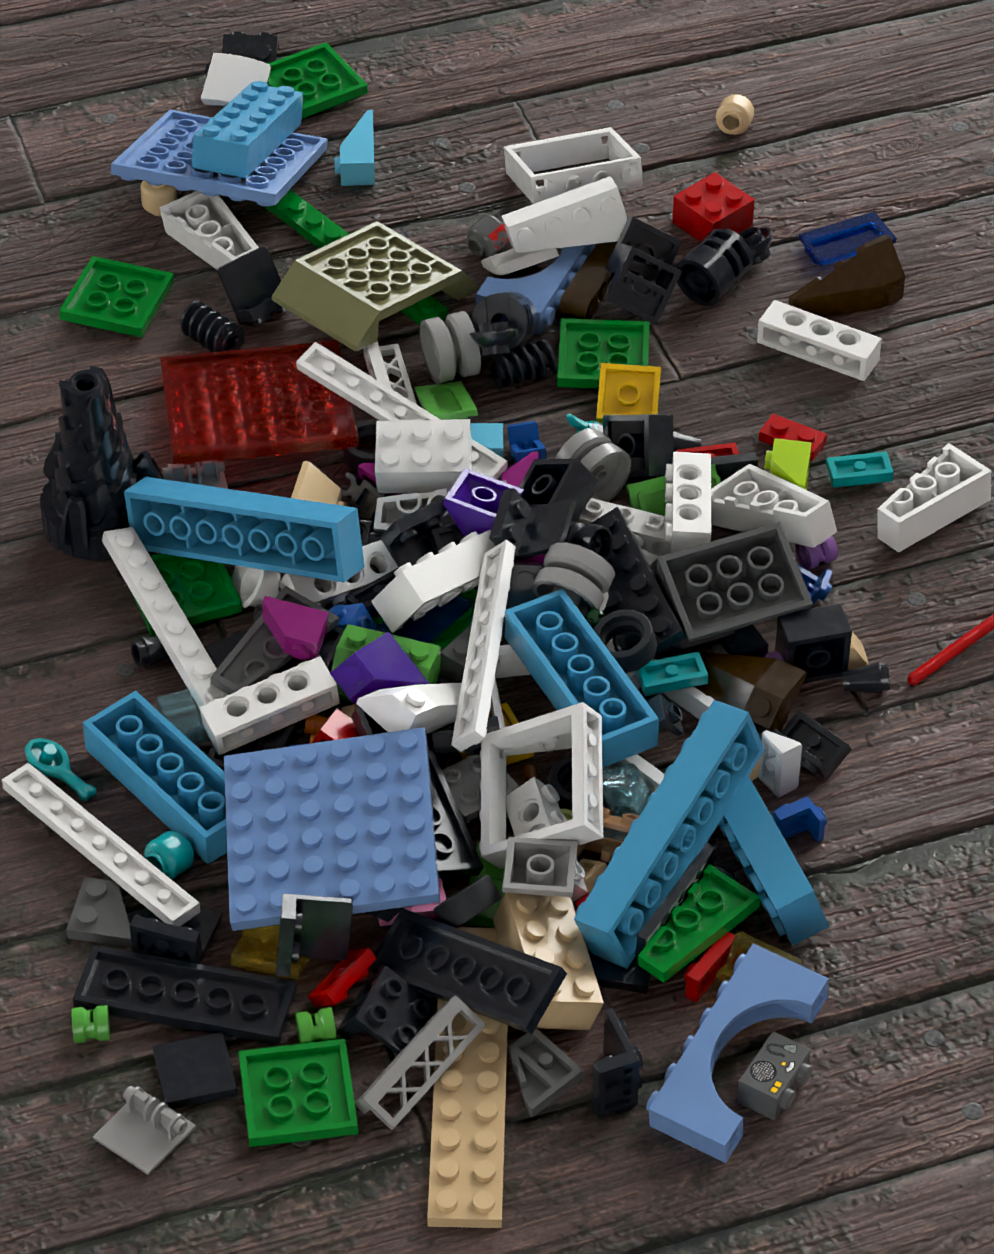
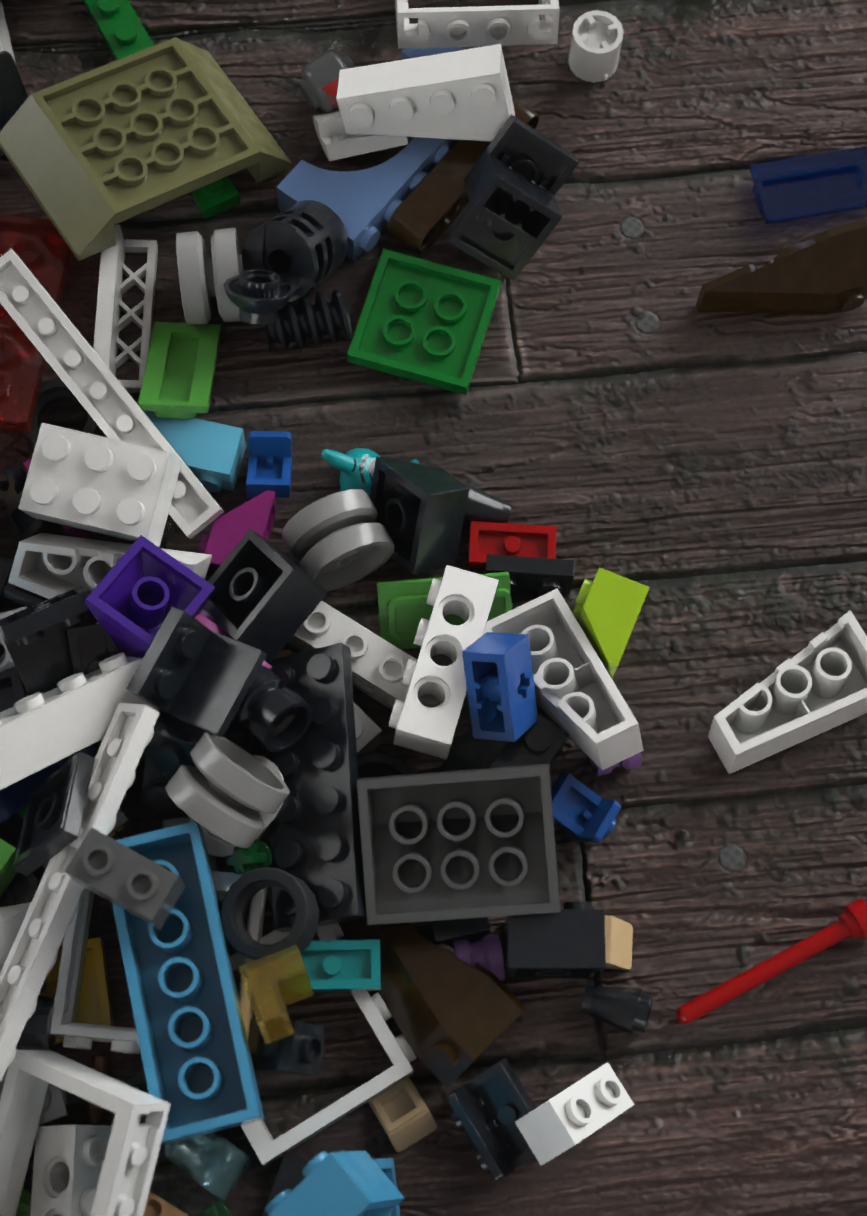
camera: 10 degrees right, 25 degrees up
yellow plate [596,363,661,423] -> none
red brick [672,172,755,242] -> none
black cylinder [675,227,772,306] -> none
white brick [757,300,882,381] -> none
red plate [759,414,827,461] -> none
white slope [759,730,802,798] -> none
teal plate [826,451,894,488] -> none
none -> black tile [13,751,95,877]
none -> dark grey brick [64,827,186,930]
none -> clear yellow piece [238,945,314,1045]
none -> blue brick [462,632,538,742]
none -> white brick [515,1062,634,1166]
none -> white piece [568,10,624,82]

